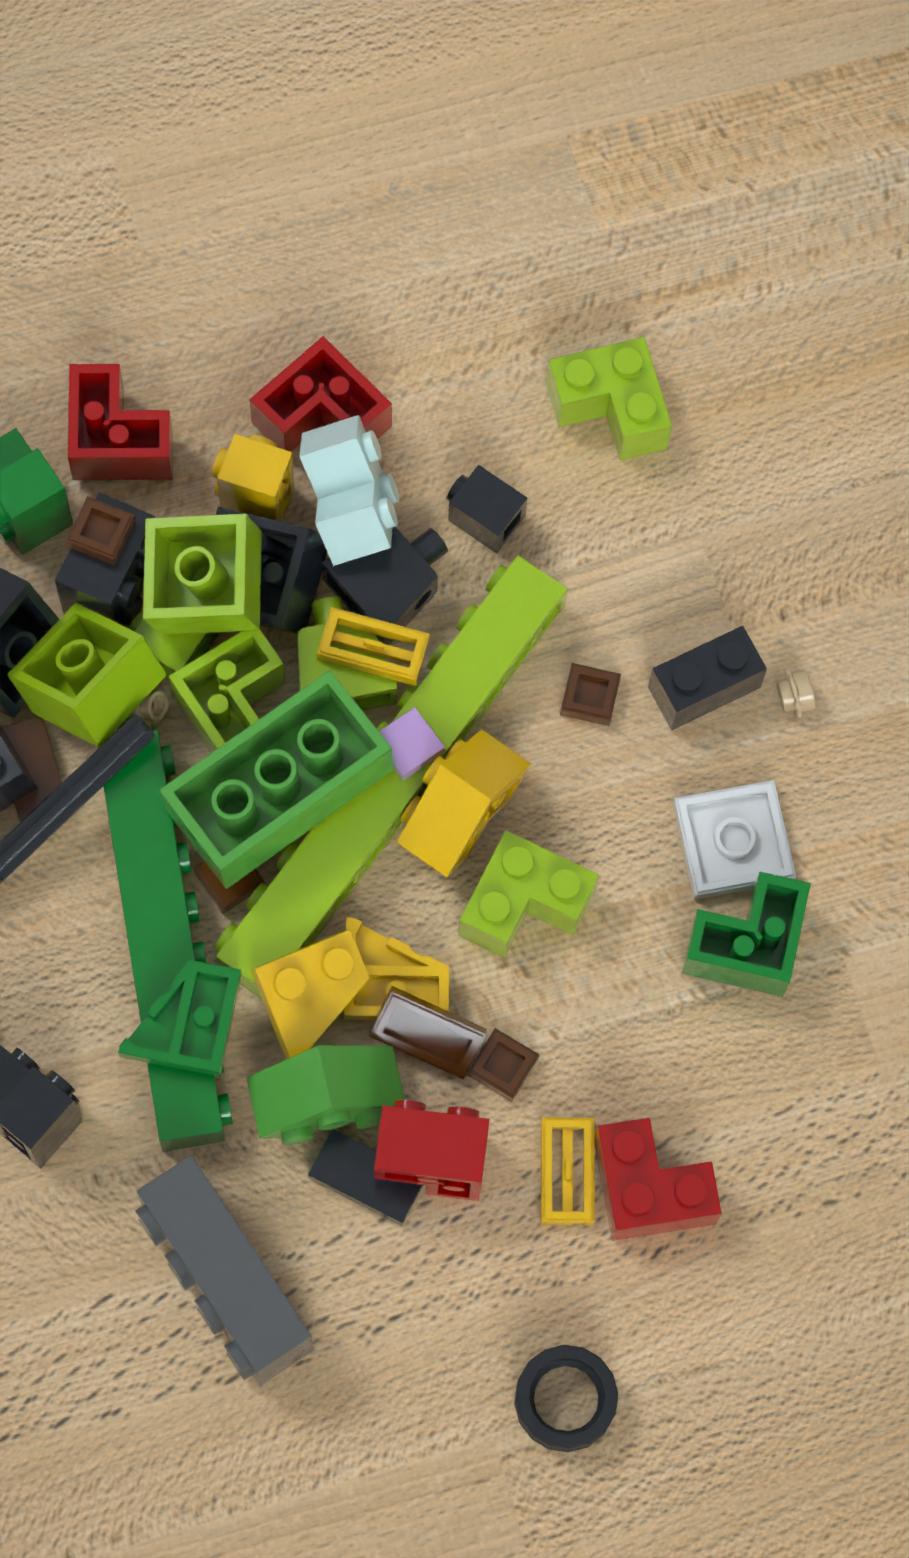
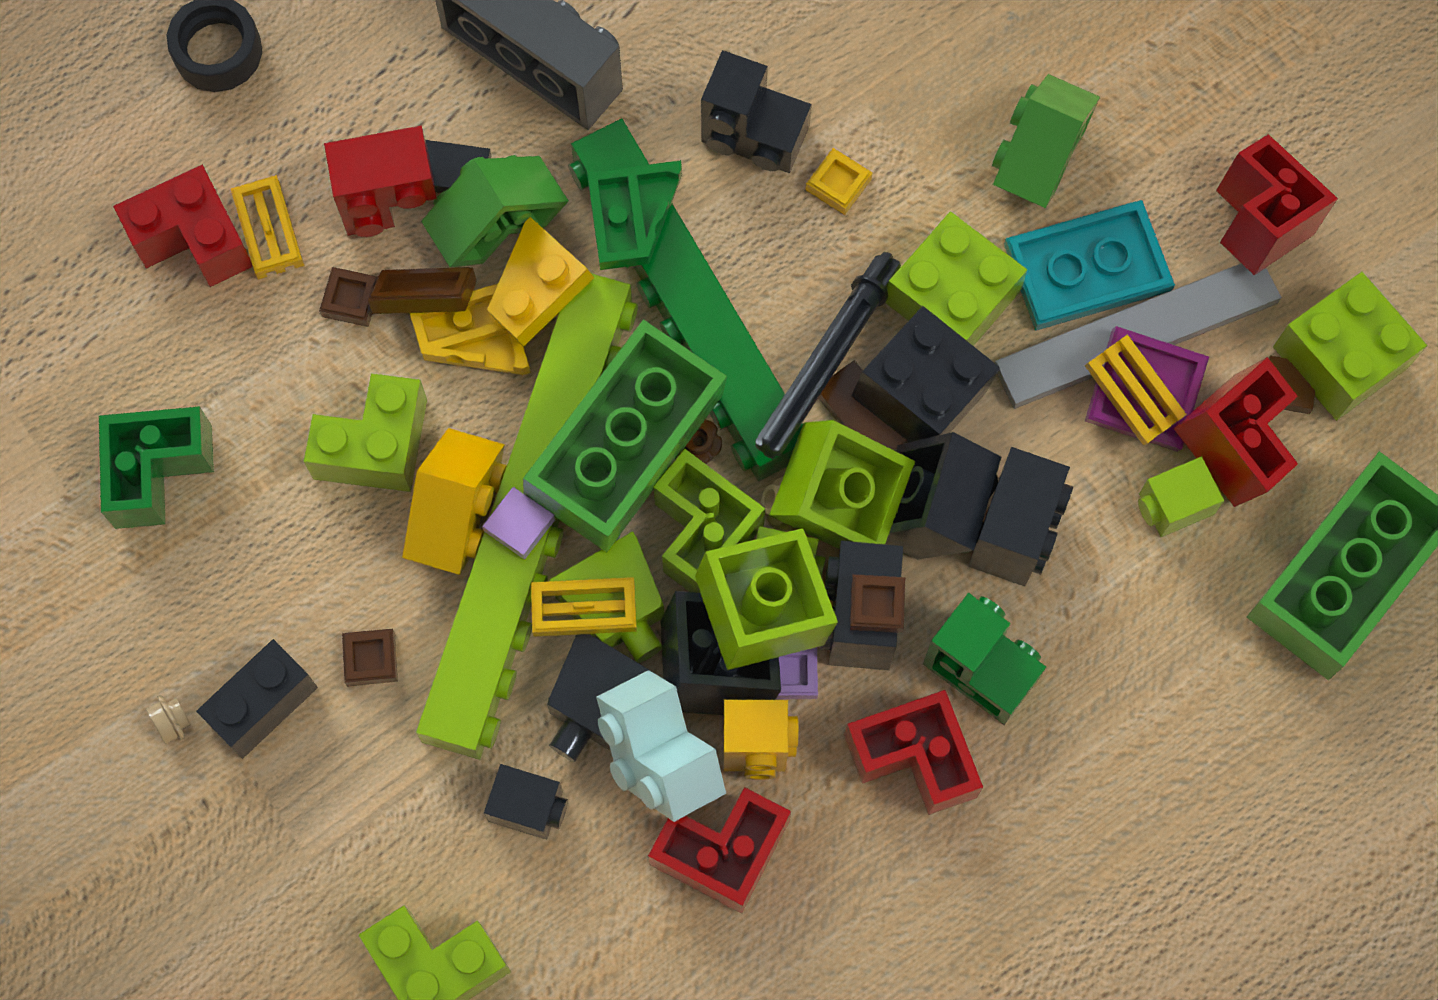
camera: 165 degrees right, 0 degrees up
white tile [673,780,796,900] -> none

